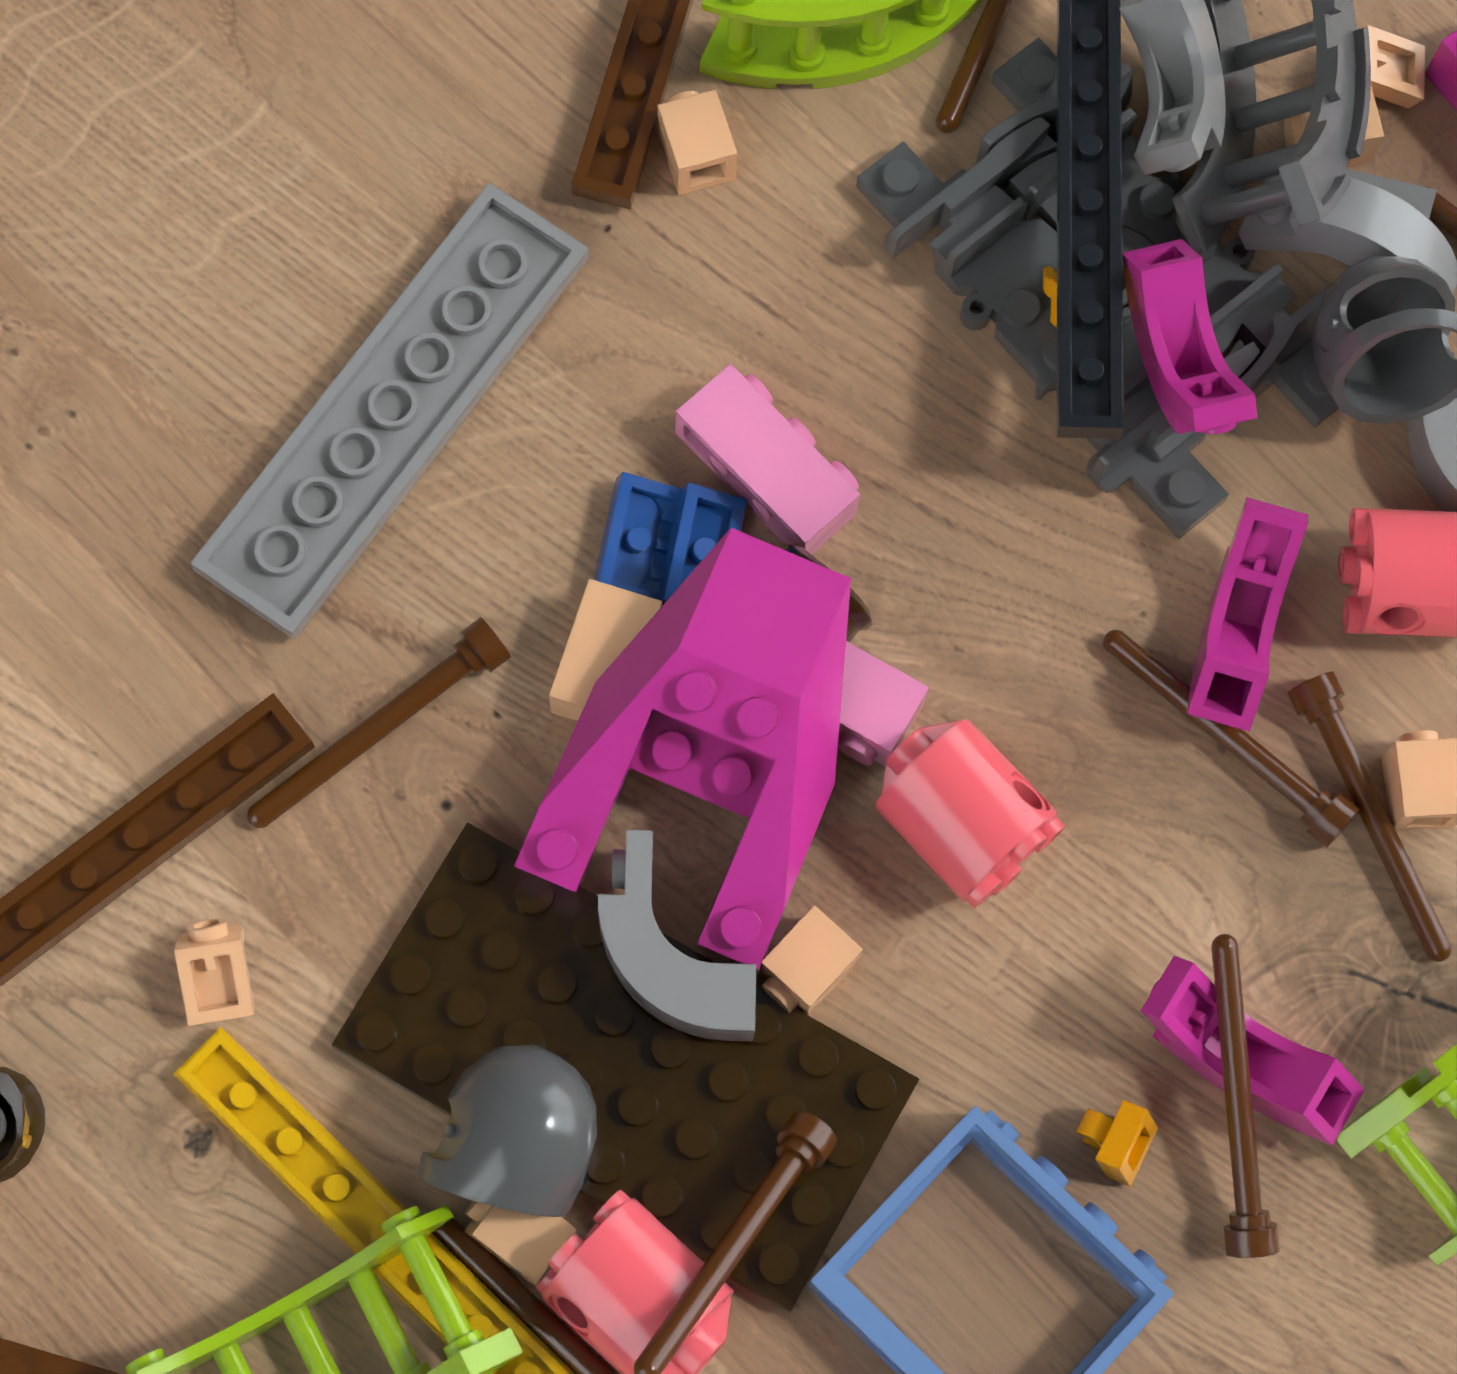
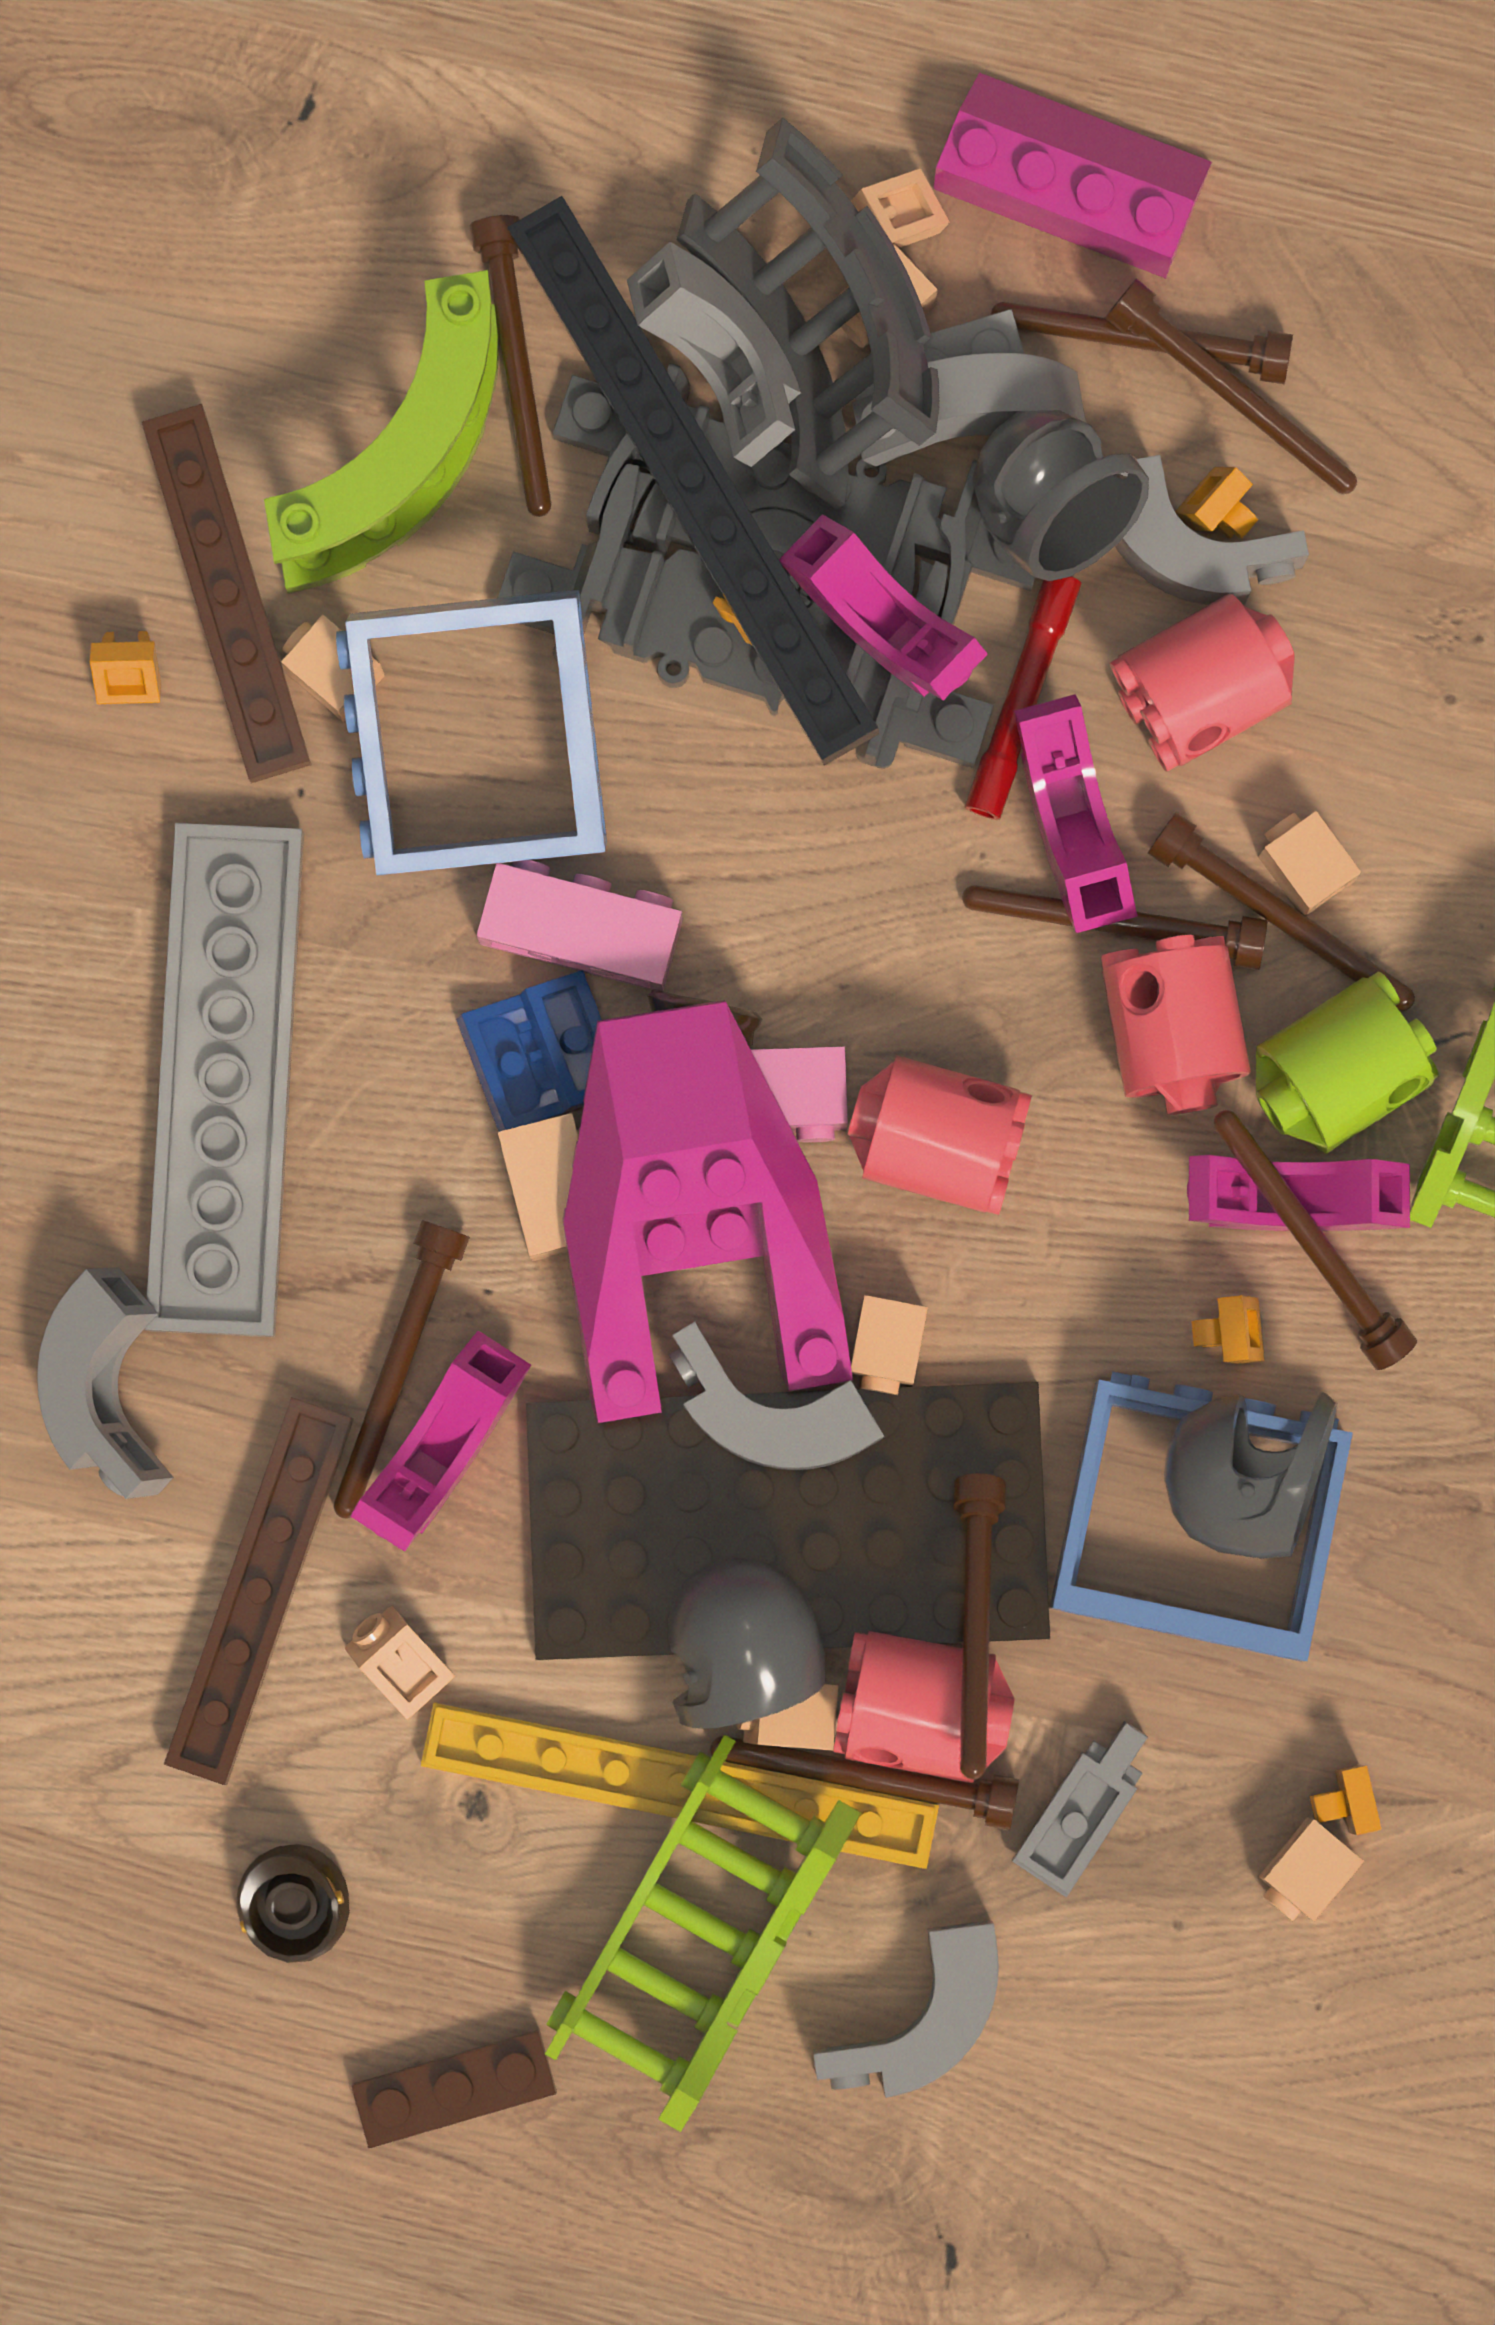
camera: 25 degrees left, 10 degrees up
none -> light grey arch [37,1267,174,1499]
none -> light orange tile [90,631,161,704]
none -> window [336,590,607,875]
none -> dark pink arch [350,1330,531,1552]
none -> red piece [964,576,1082,820]
none -> coral cylinder [1101,935,1251,1115]
none -> dark grey piece [1164,1392,1338,1559]
none -> lime cylinder [1256,971,1439,1154]

